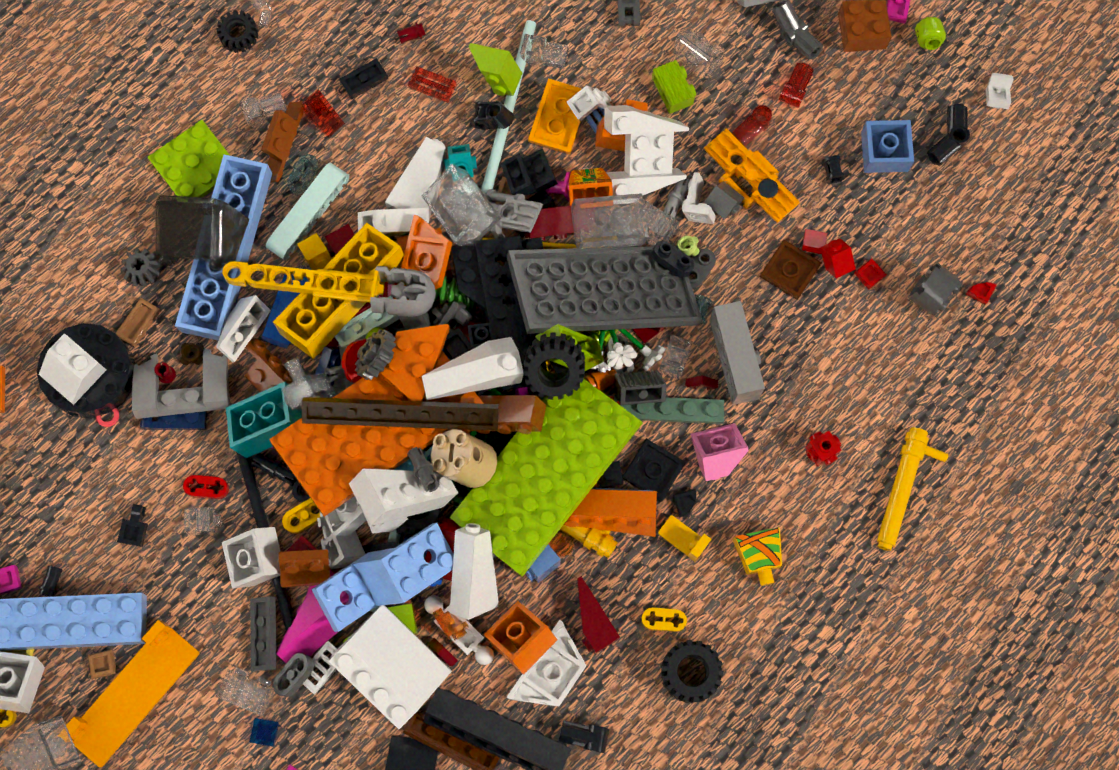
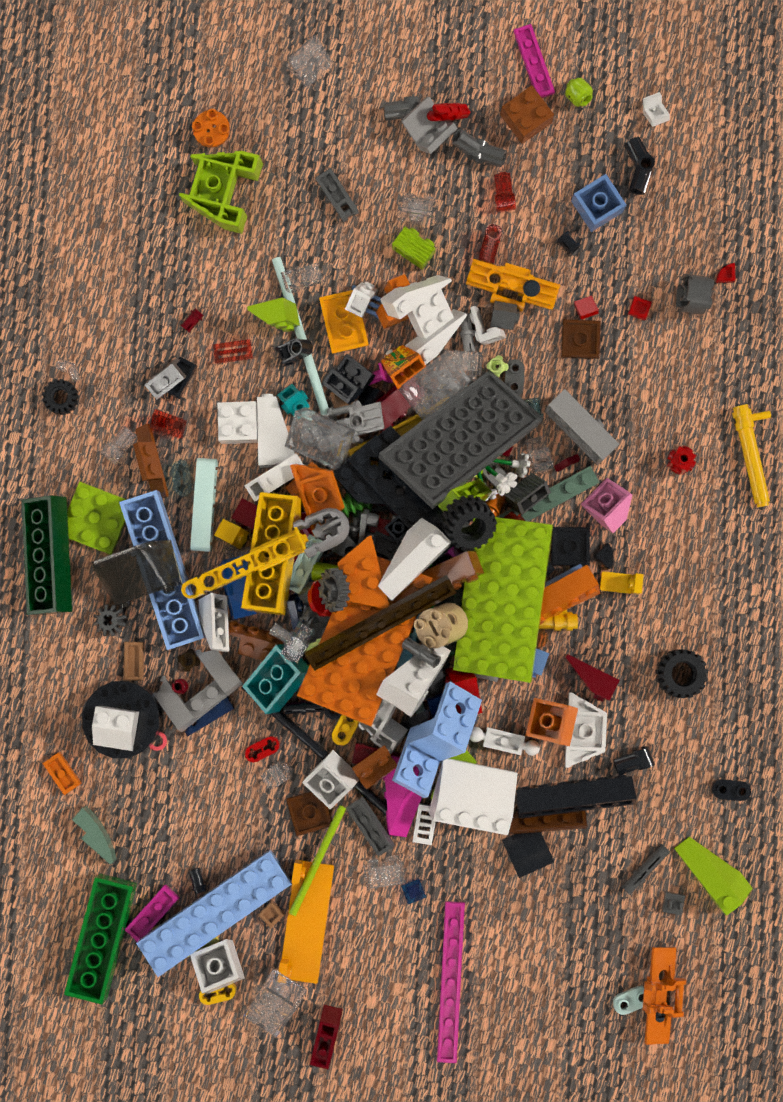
camera: 25 degrees left, 10 degrees up
black plate [117,504,148,547] -> none
dark grey plate [273,653,314,697] -> none
dark red tile [428,638,458,667] -> none
clear orange bracket [433,608,469,641] -> none
white slope [450,523,499,620] -> none
yellow beam [641,608,687,632] -> none
black plate [651,241,694,277] -> none
torso [733,527,782,586] -> none
red brick [820,238,856,279] -> none
none -> dark green brick [21,495,72,615]
none -> flat silver panel [144,357,186,400]
none -> white brick [217,401,258,444]
none -> reddish brown tile [286,791,333,837]
none -> lime piece [289,805,346,916]

